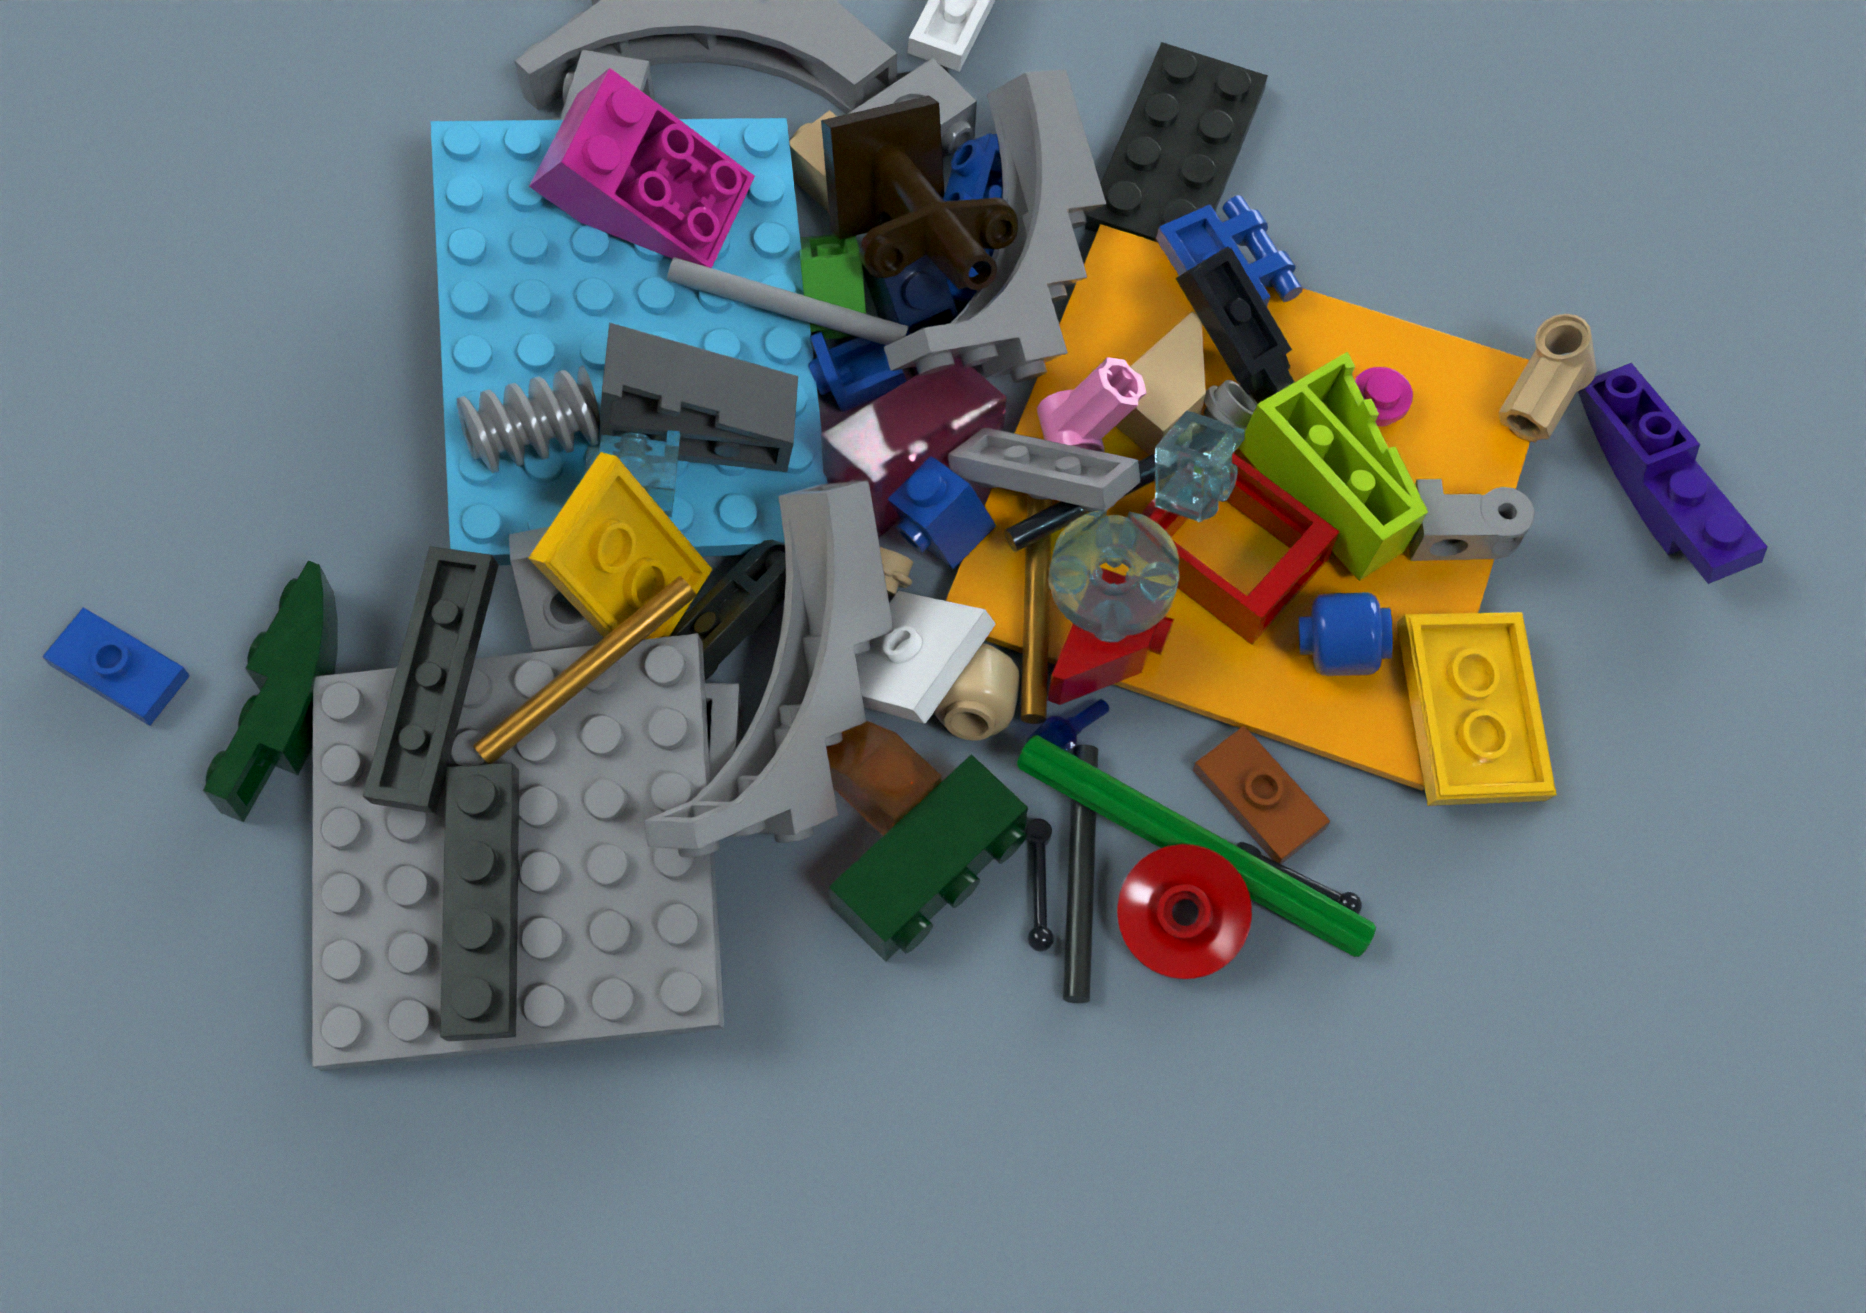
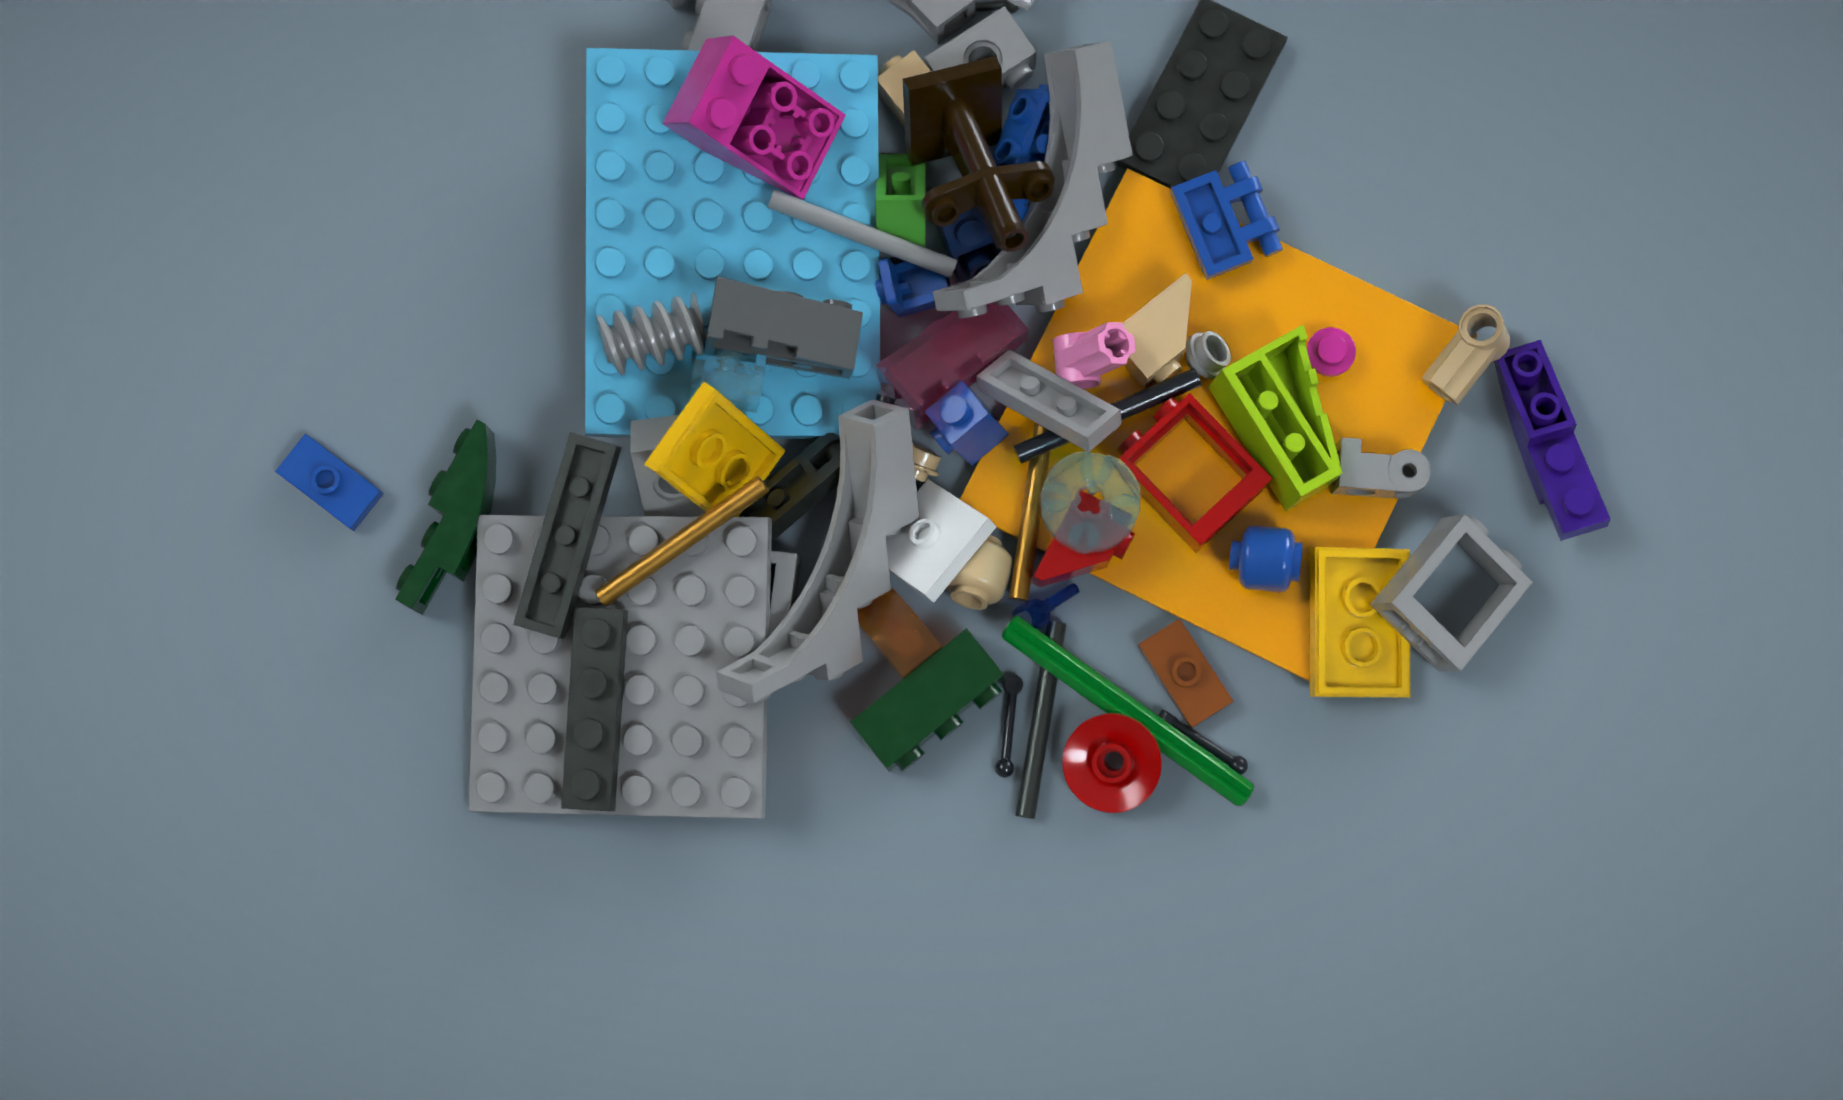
camera: 15 degrees right, 15 degrees up
clear light blue brick [1155,410,1245,522] -> none
black hinge [1175,246,1295,404] -> none
none -> light grey window [1370,514,1533,672]

